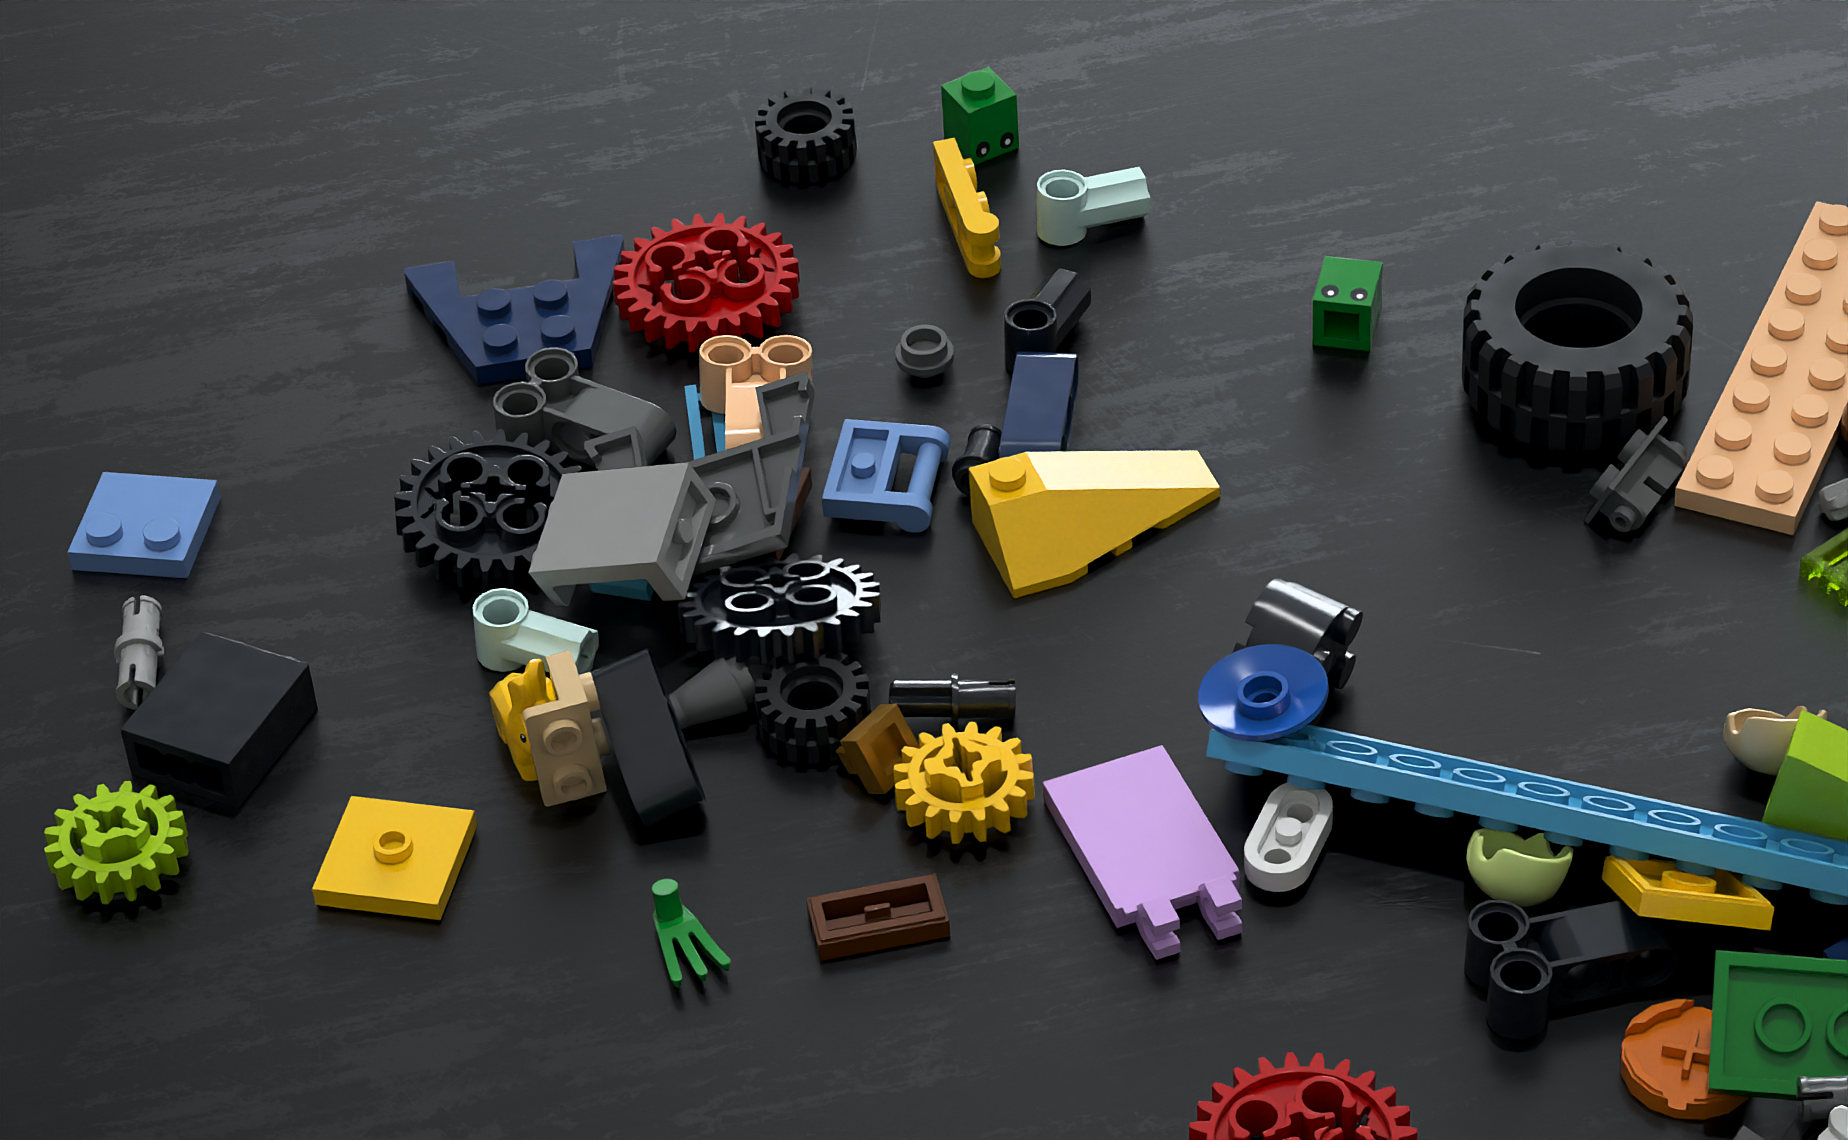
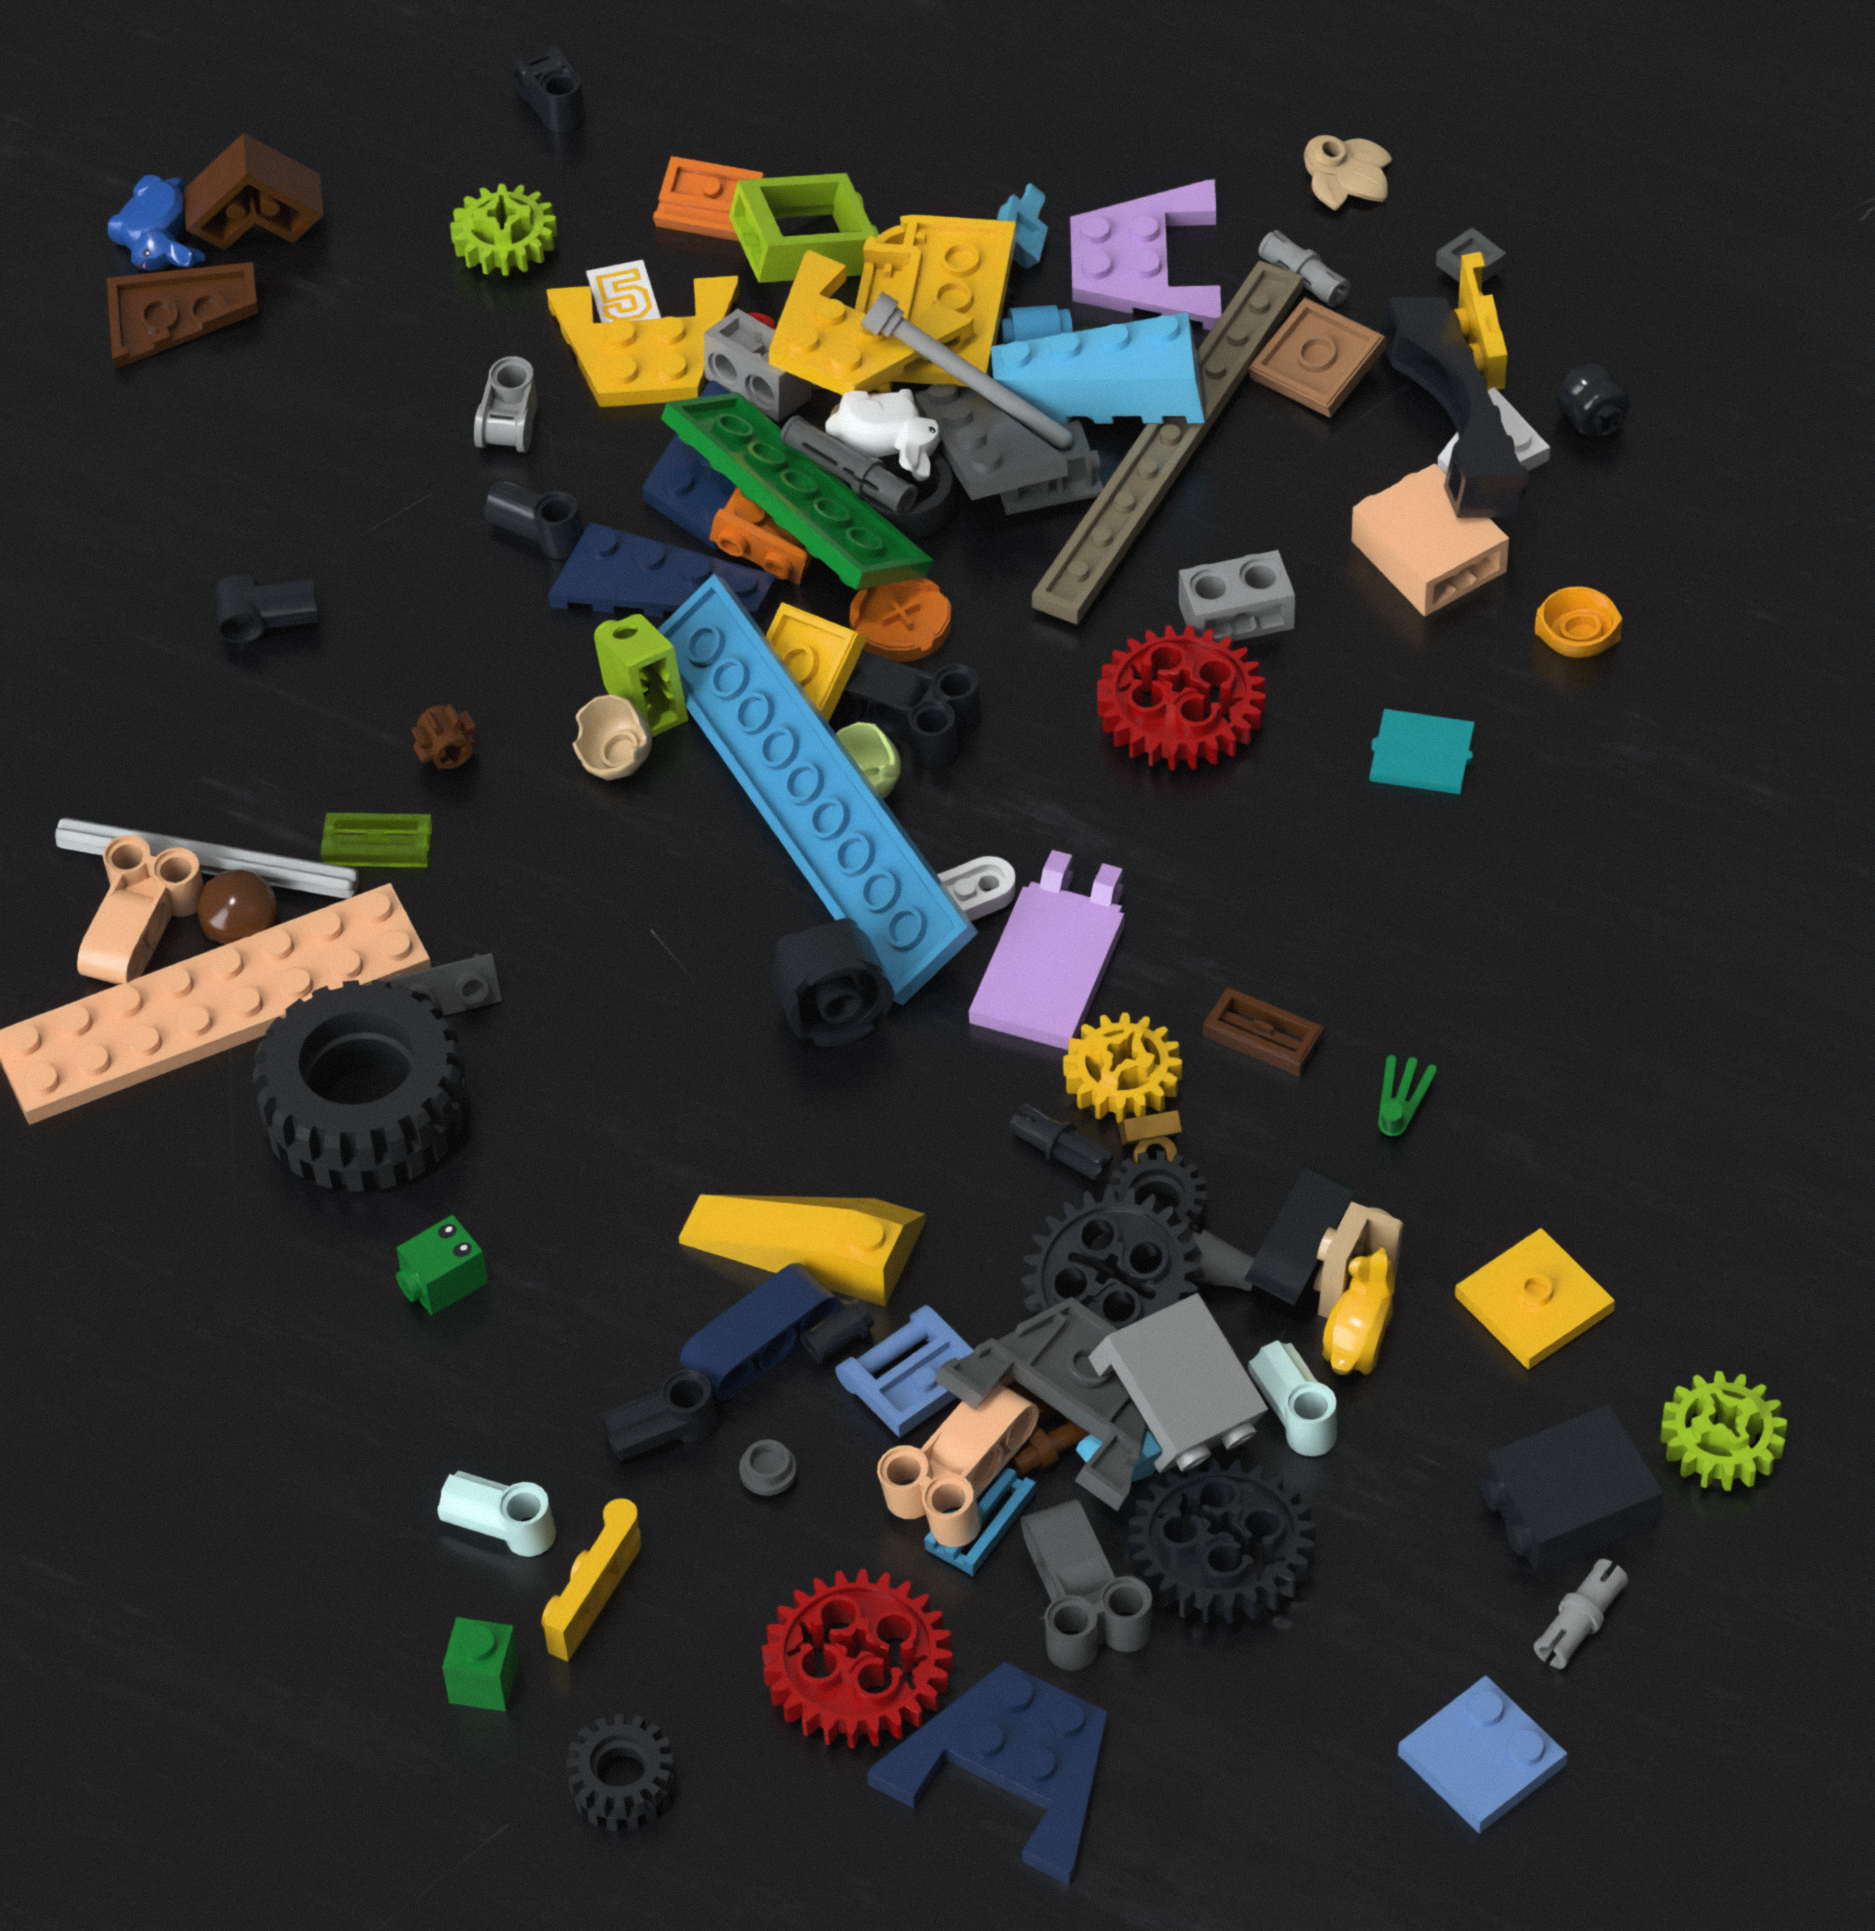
camera: 140 degrees left, 10 degrees up
blue dish [1198,644,1329,741] -> none

